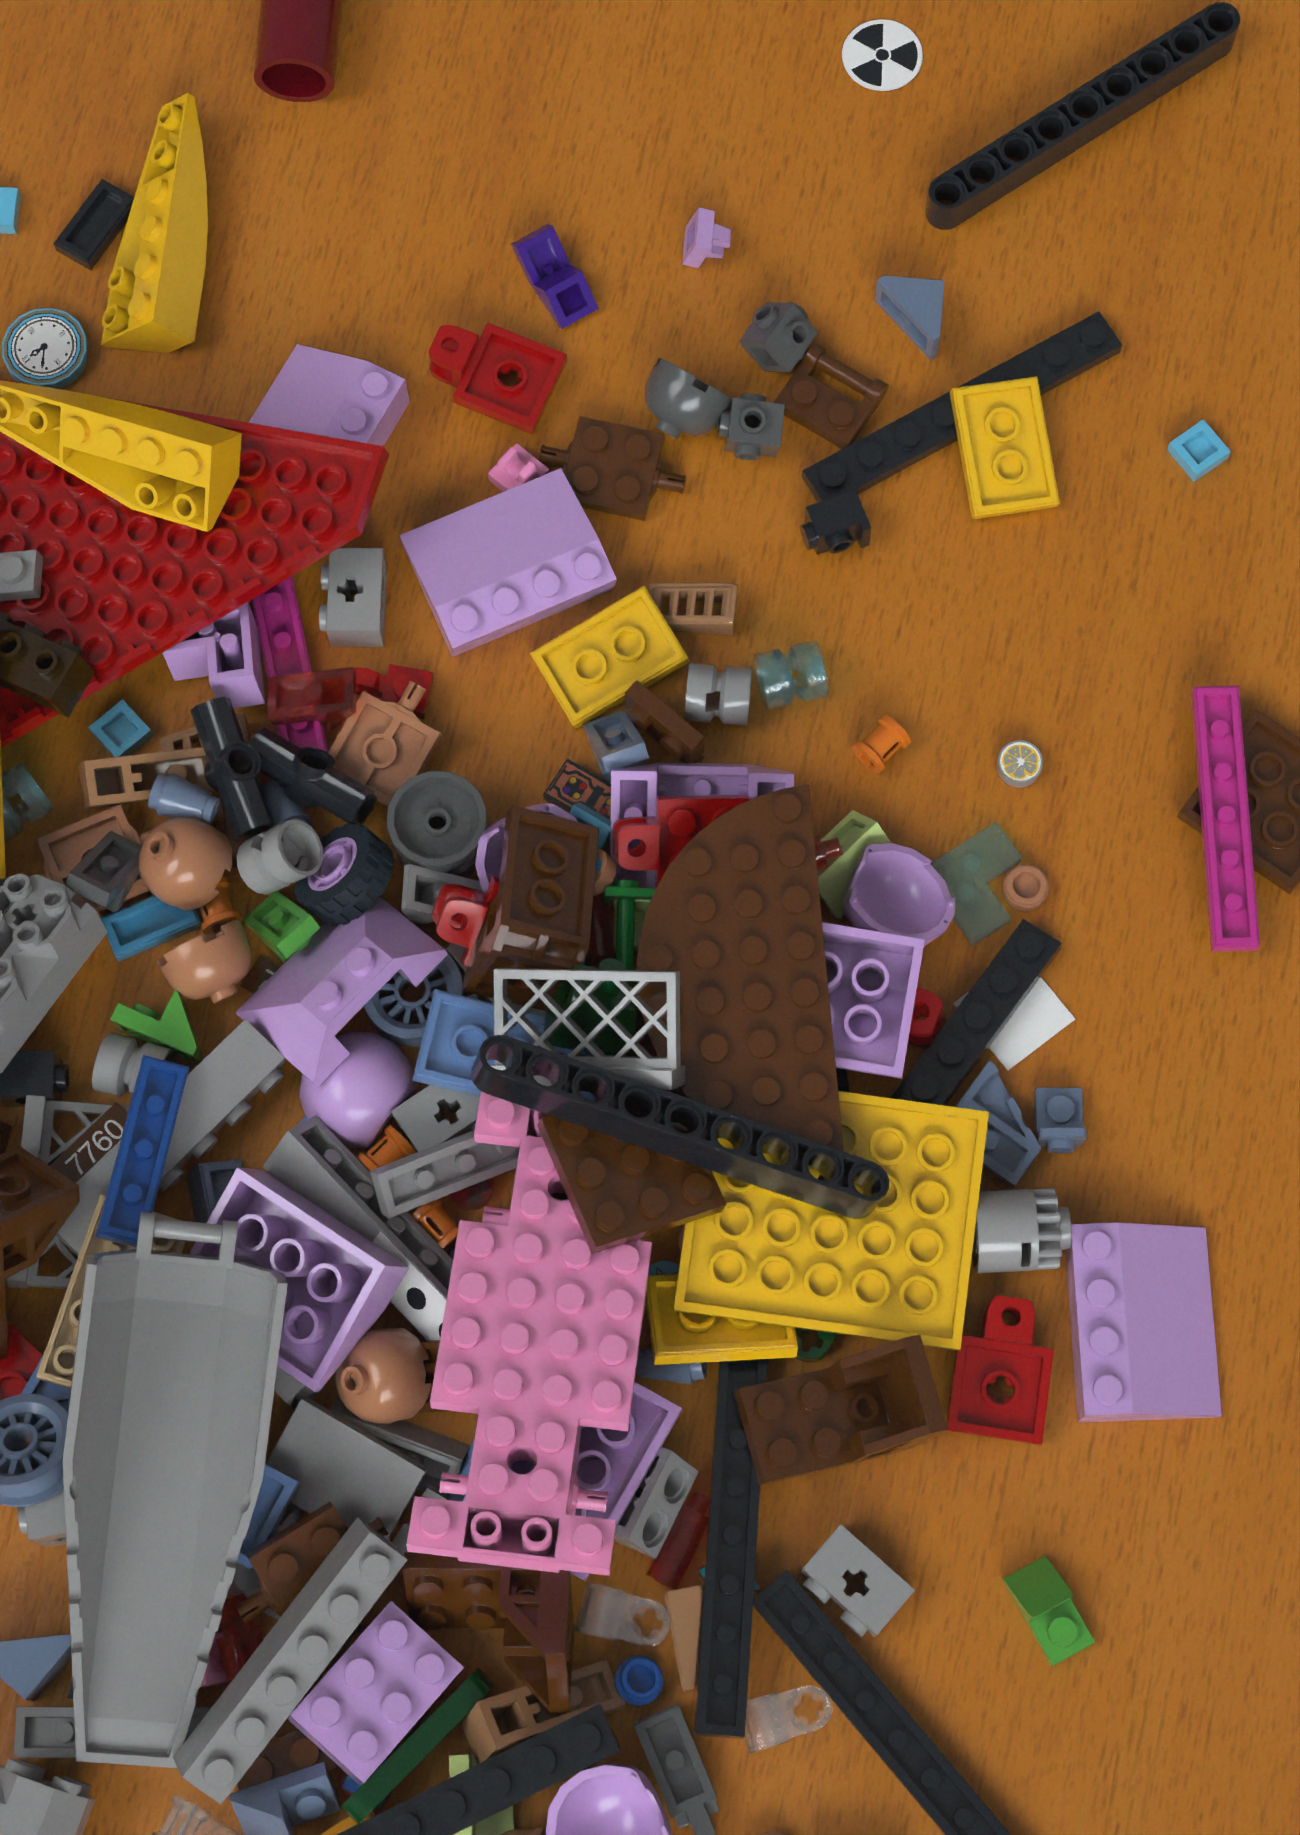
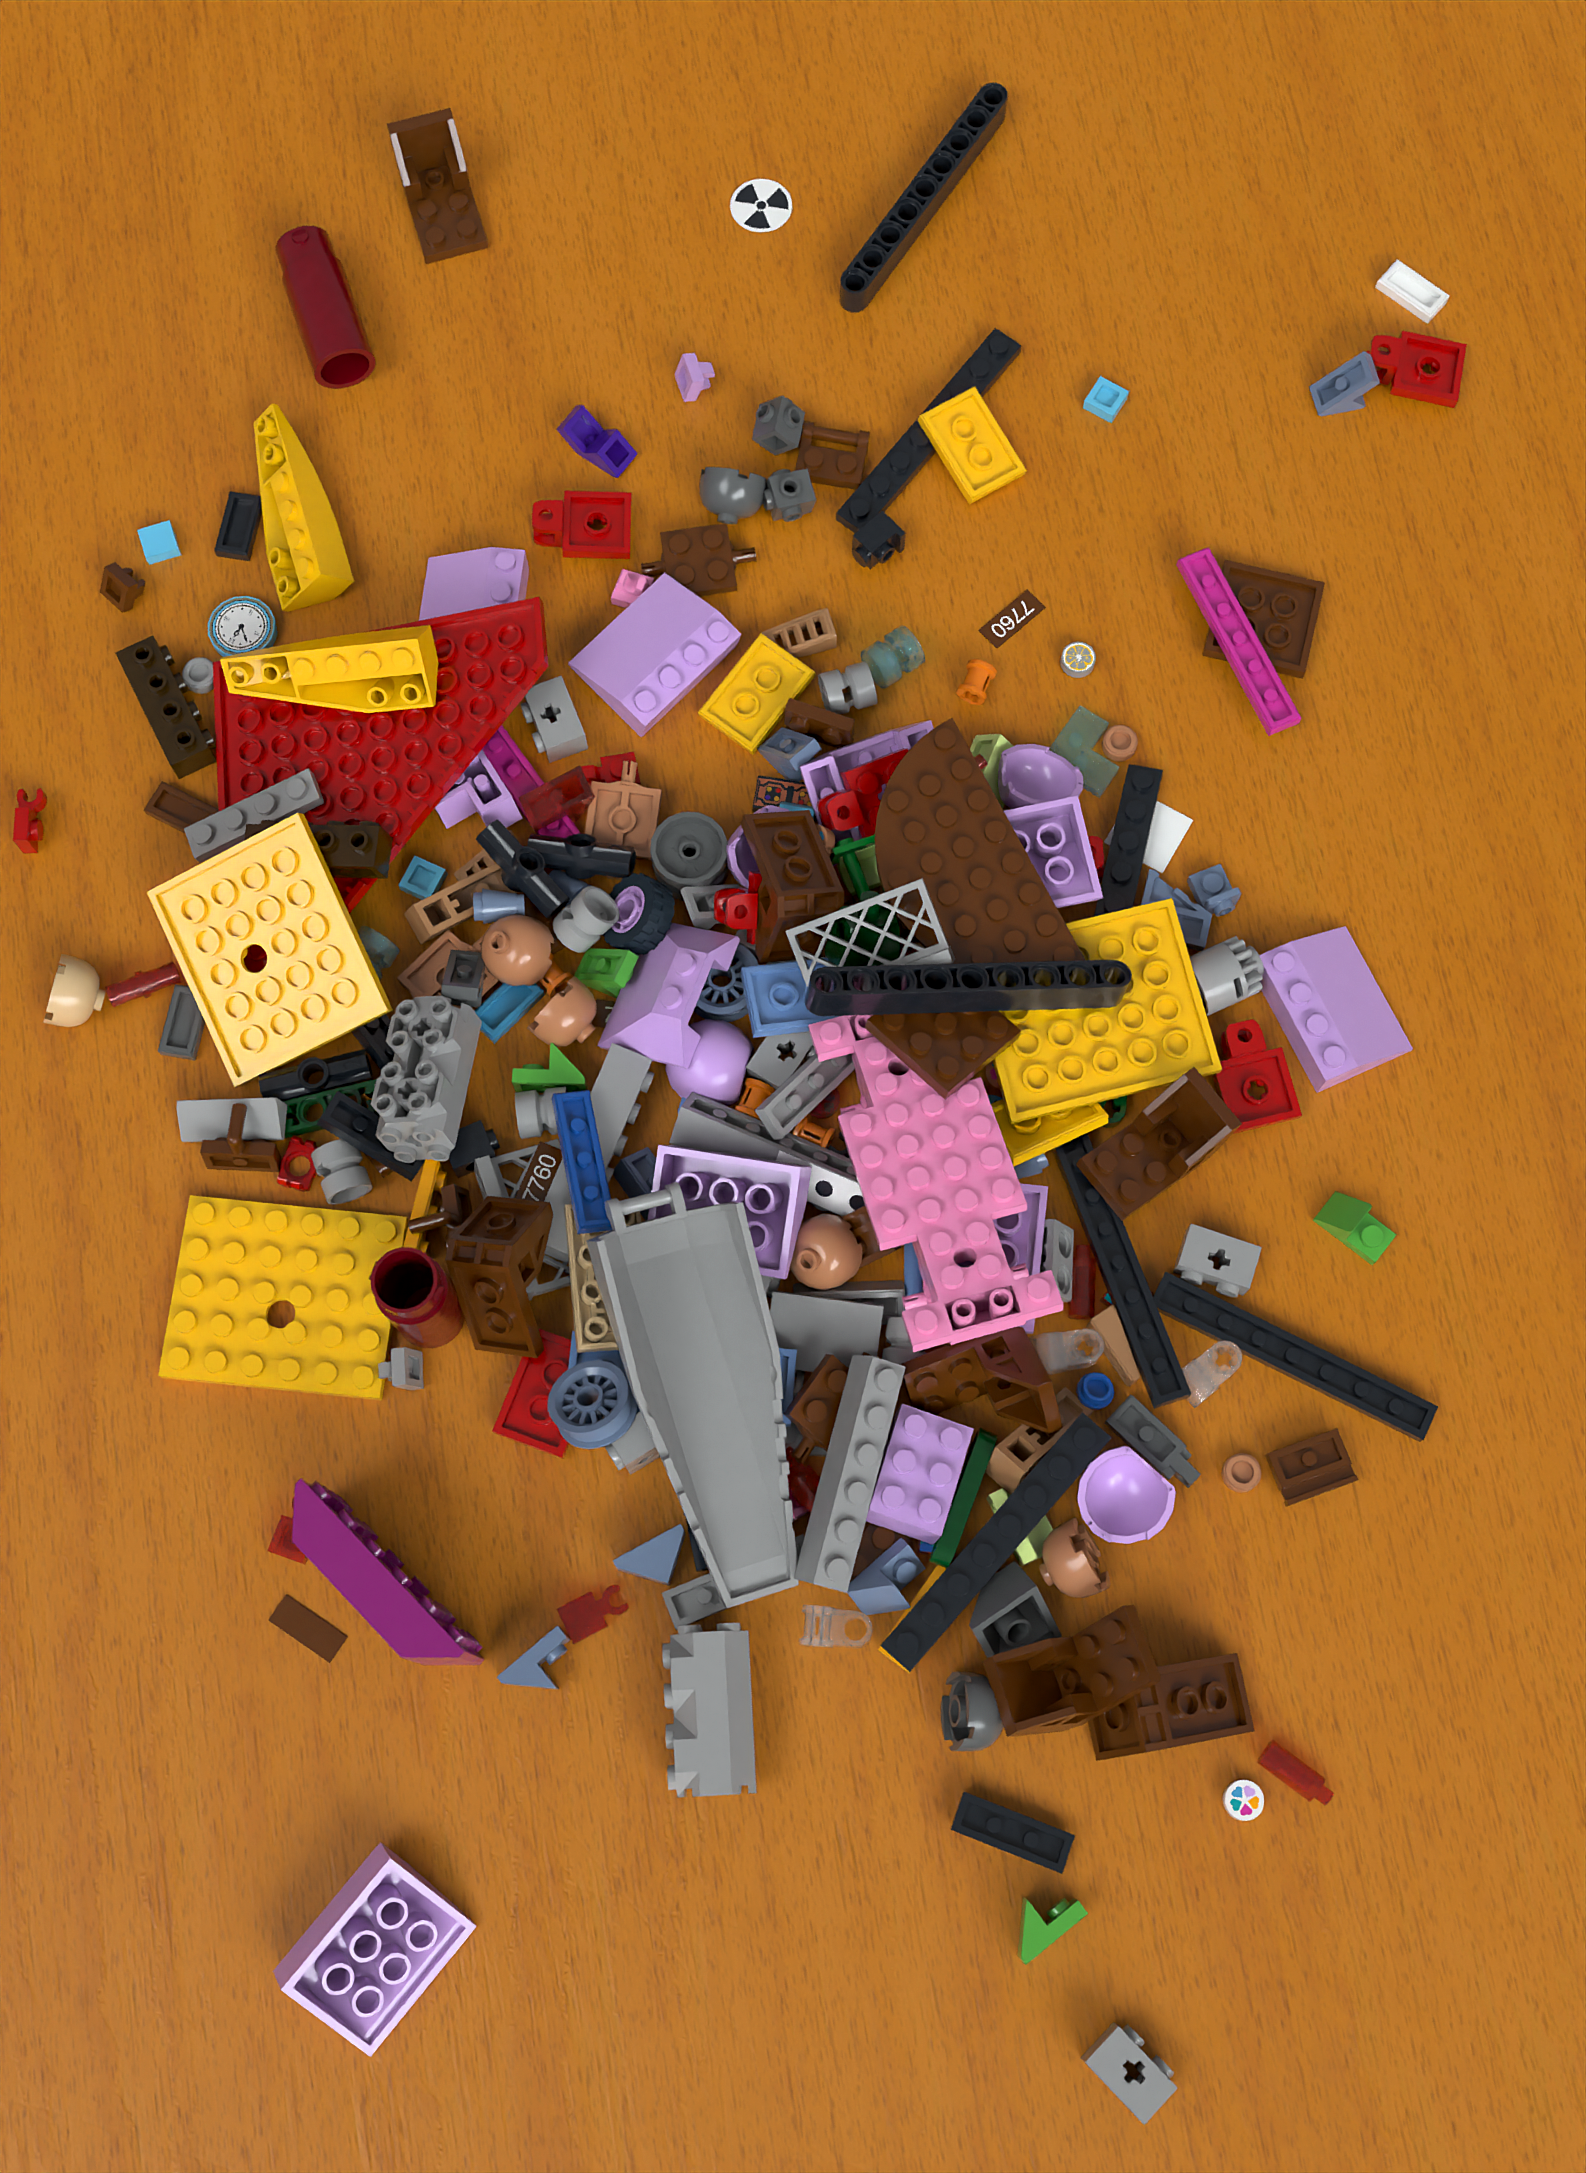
camera: 25 degrees left, 0 degrees up
sand blue slope [875,275,945,361] -> none
none -> reddish brown sticker [978,590,1046,648]

